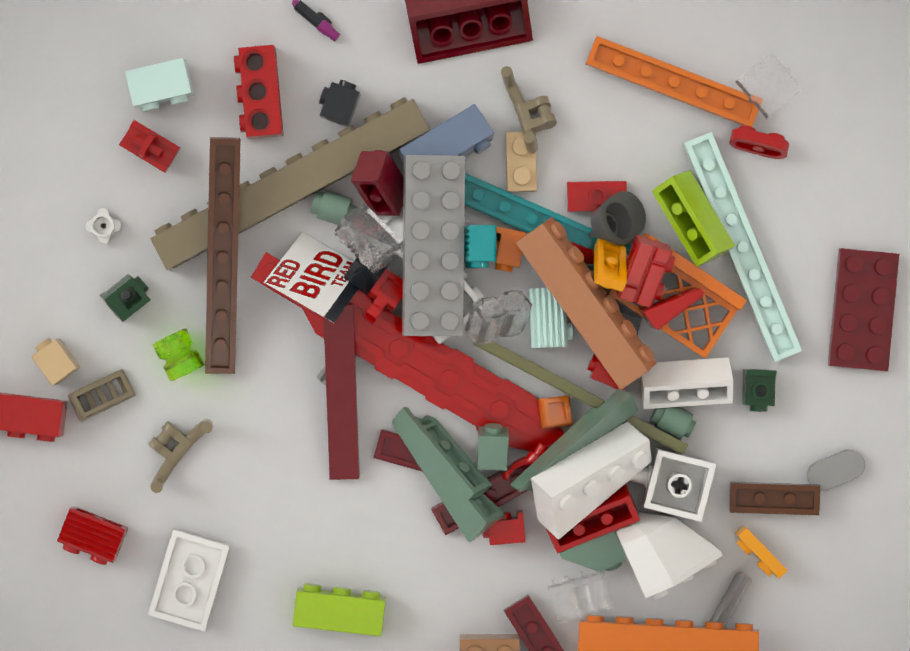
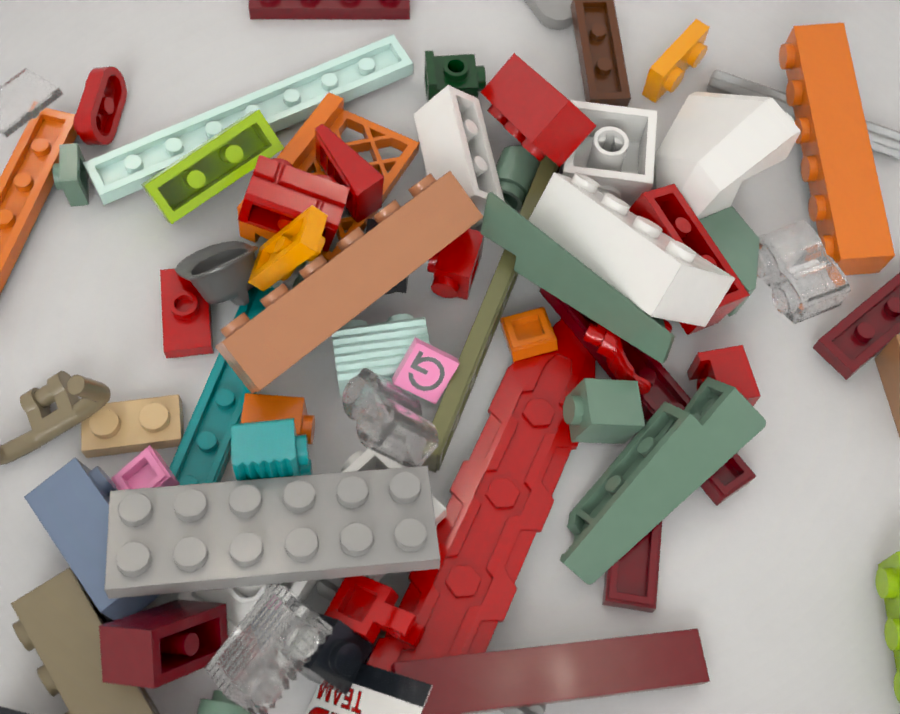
camera: 100 degrees left, 25 degrees down
none -> sand green plate [52,143,89,207]
none -> bright pink tile [111,445,180,490]
none -> bright pink tile [392,337,460,404]
none -> red brick [480,53,596,167]

